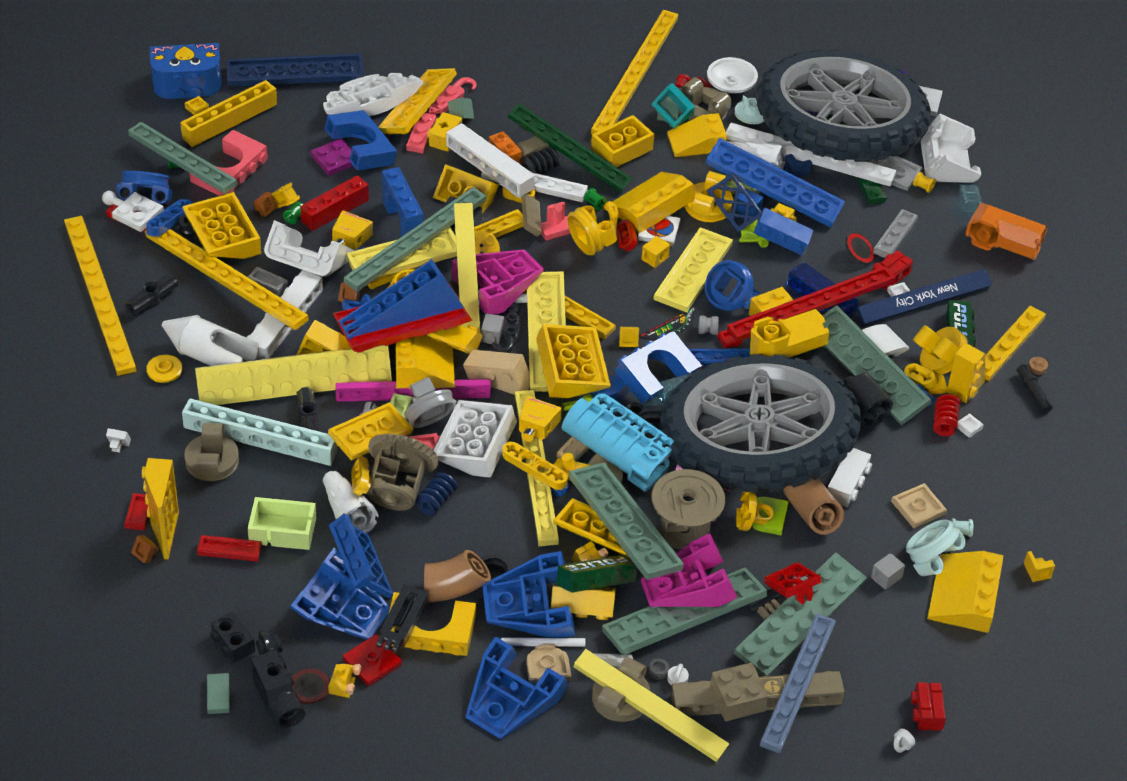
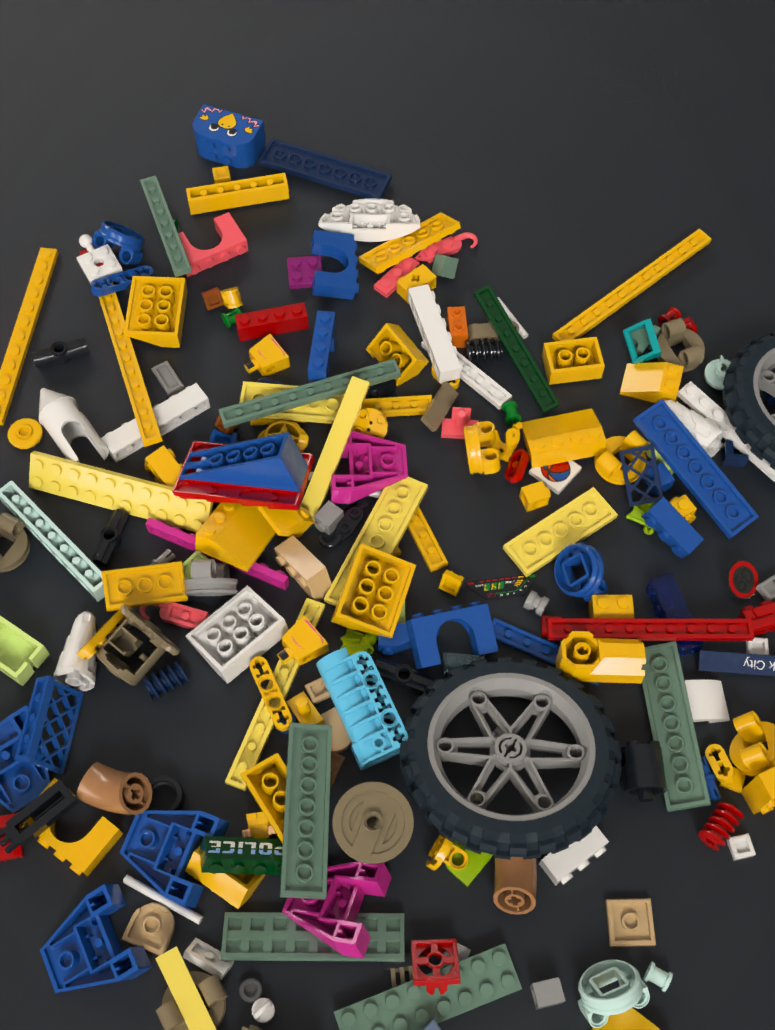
camera: 30 degrees right, 15 degrees up
white windscreen [264,221,354,277] -> none
white dish [707,57,758,94] -> none

